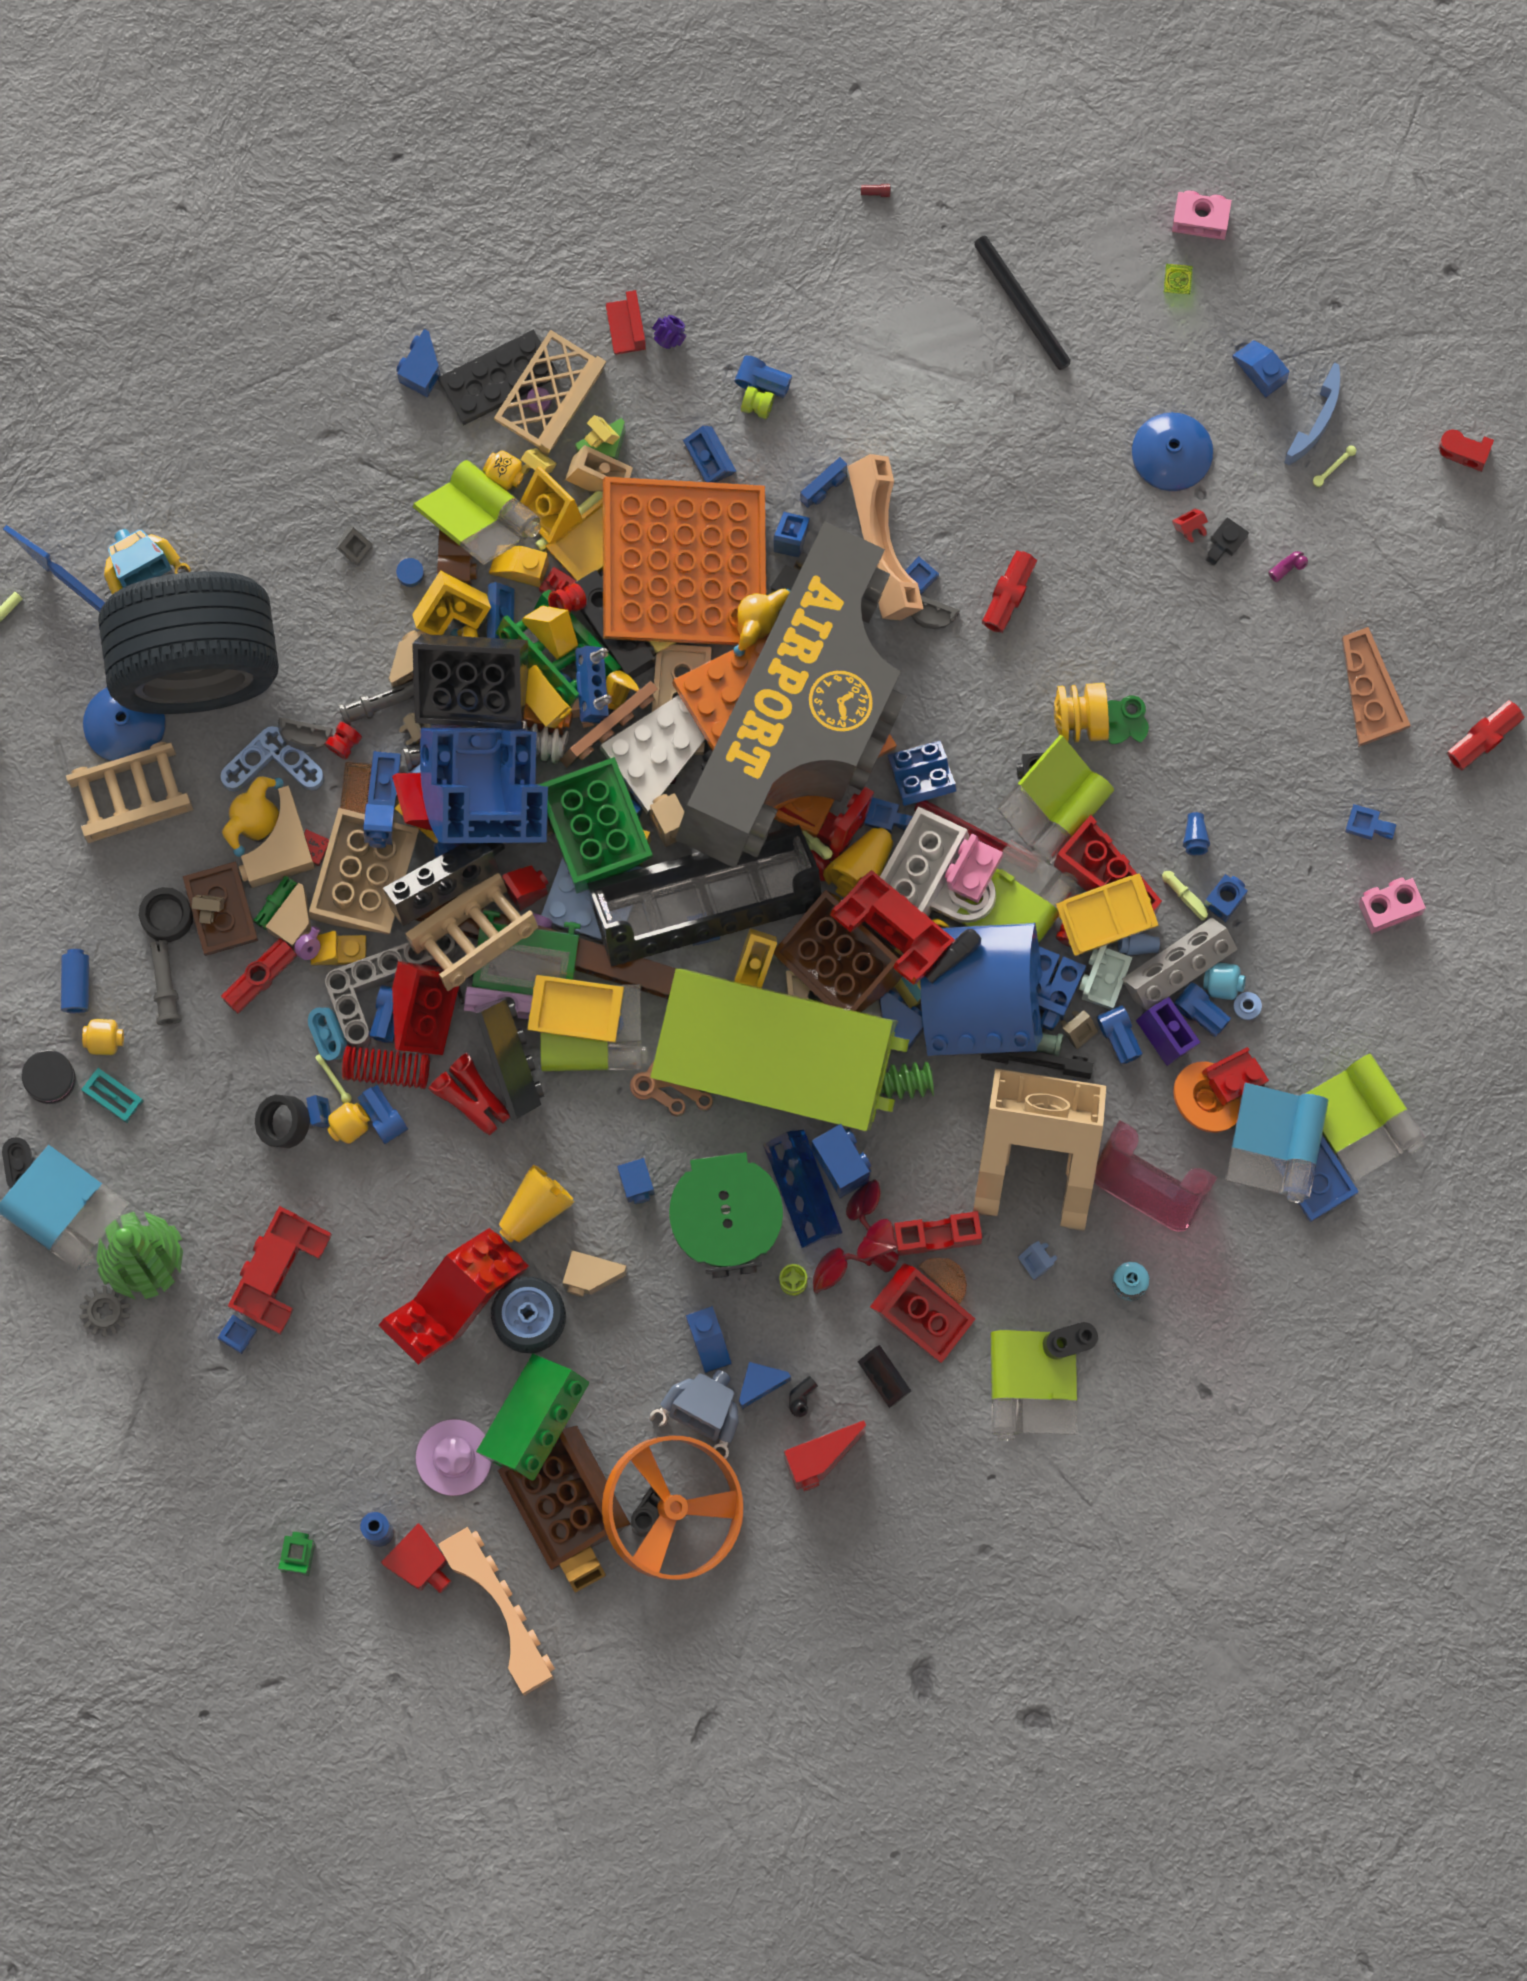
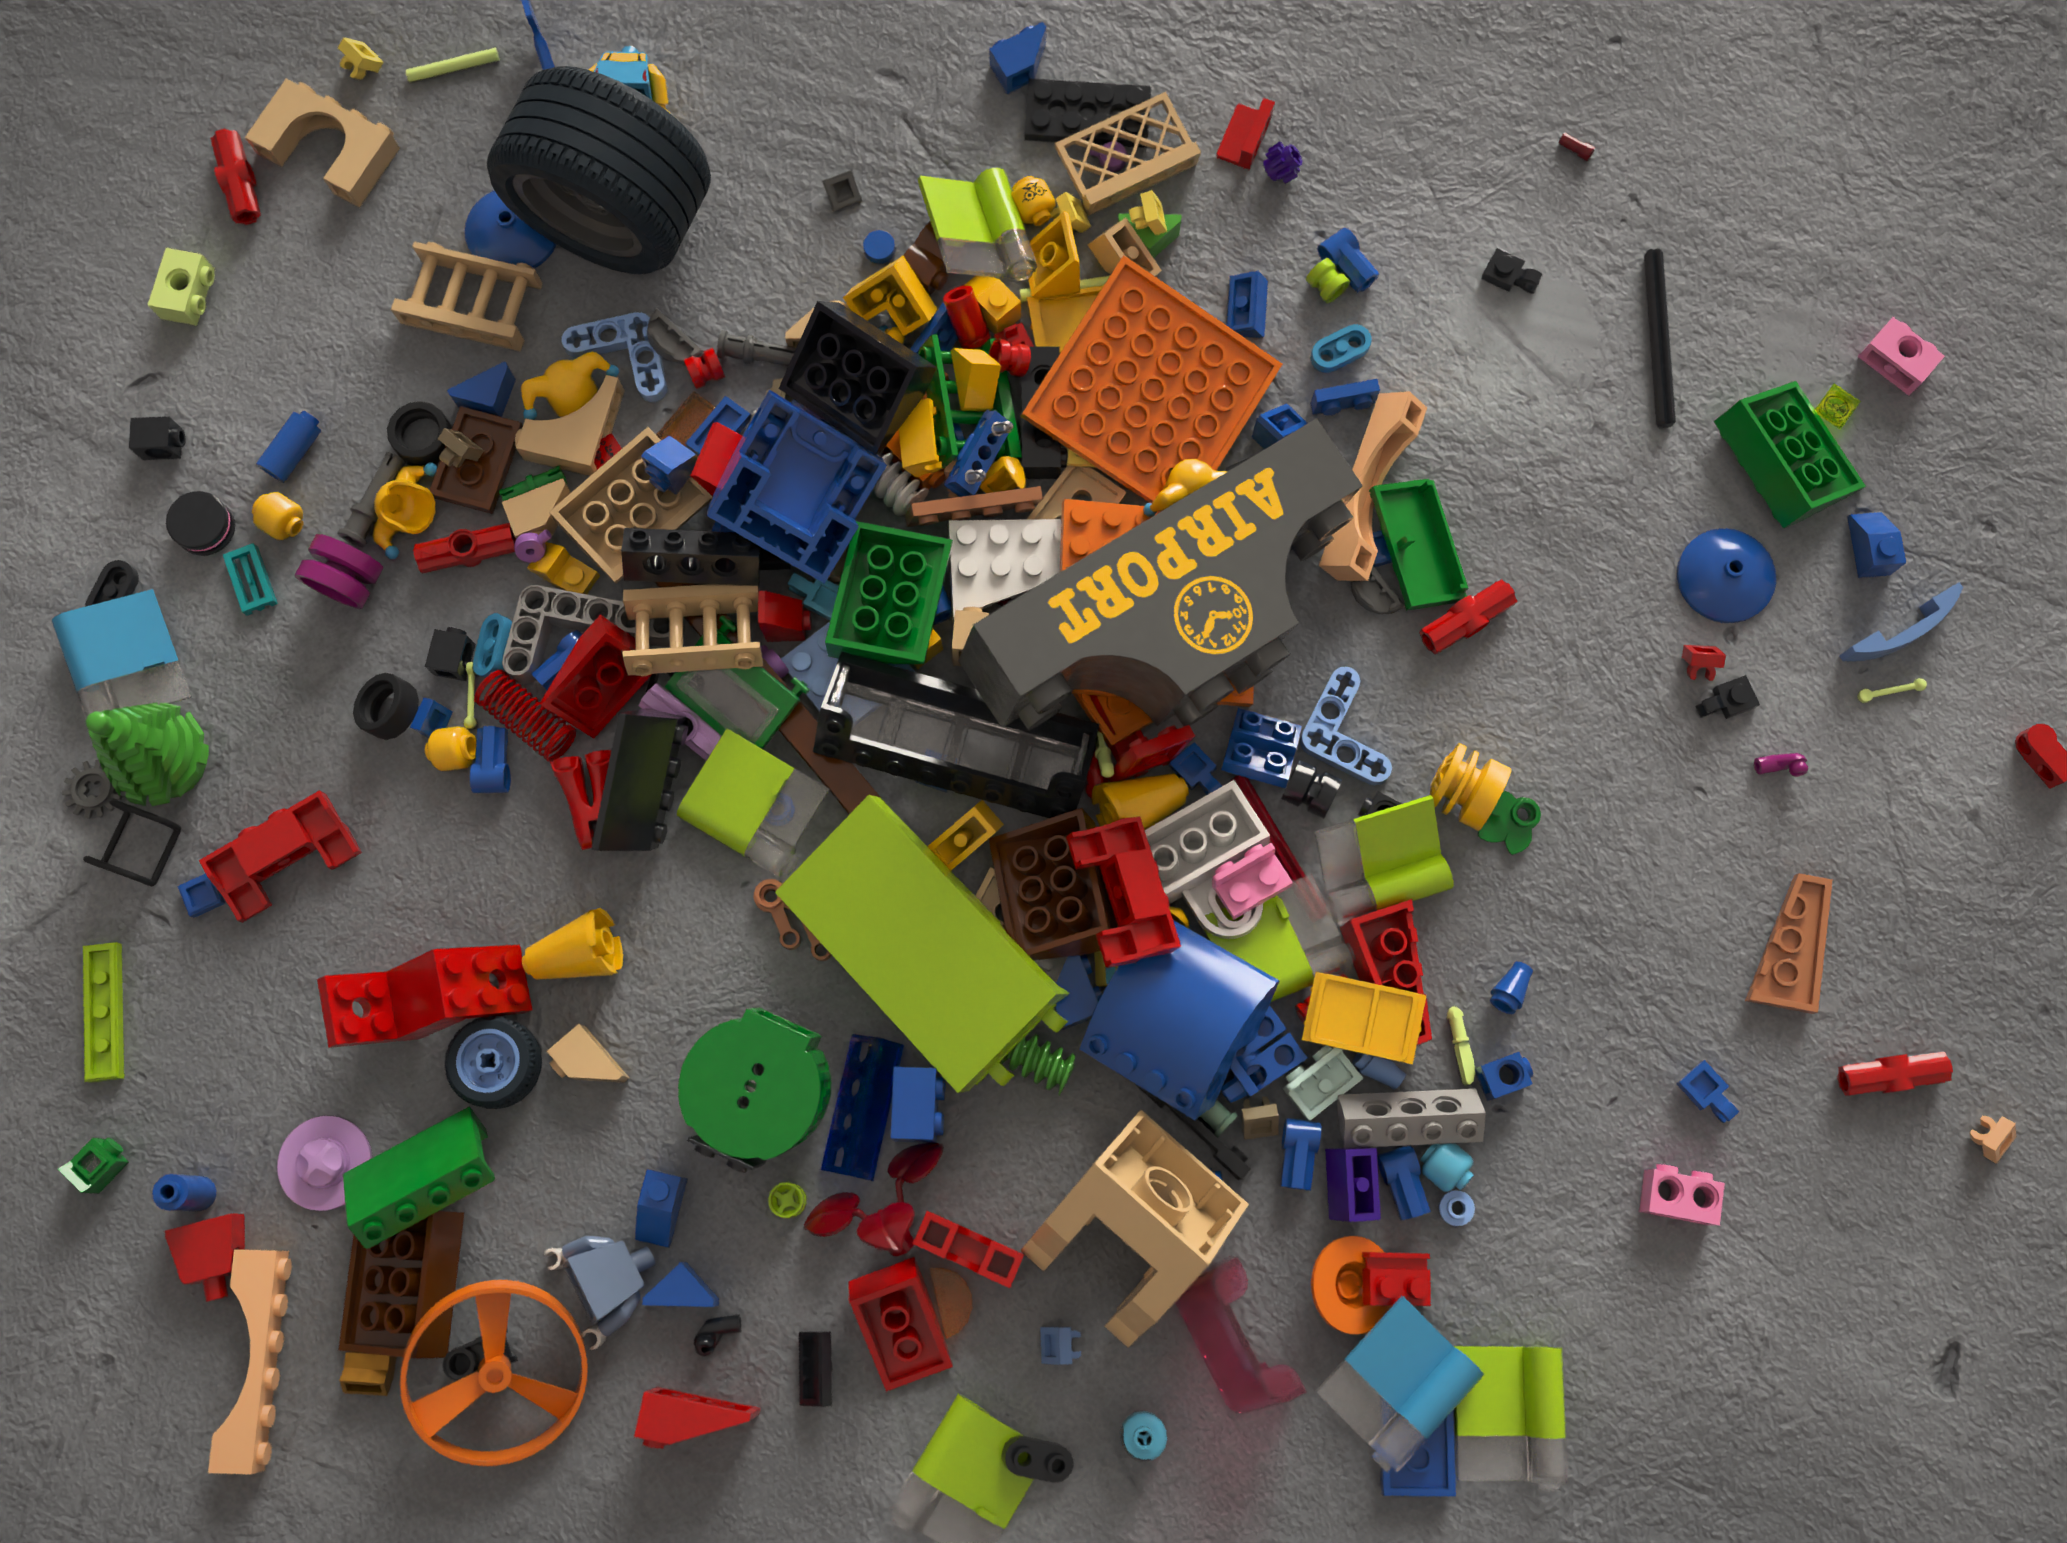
camera: 30 degrees right, 0 degrees up
yellow piece [527,975,624,1043] -> none
blue brick [617,1158,655,1204] -> none
black piece [925,929,982,984] -> none
none -> black piece [83,799,181,887]
none -> lime tile [83,942,124,1083]
none -> magenta wheel [295,534,384,609]
none -> yellow piece [373,462,438,559]
none -> black brick [425,627,476,681]
none -> blue slope [447,361,516,417]
none -> medium azure plate [788,573,839,620]
none -> red piece [943,285,991,349]
none -> black wheel [1281,760,1342,819]
none -> light blue beam [1300,667,1392,786]
none -> dark azure plate [1310,324,1372,373]
none -> green container [1369,478,1469,611]
none -> black plate [1481,248,1543,294]
none -> green slope [1714,381,1866,529]

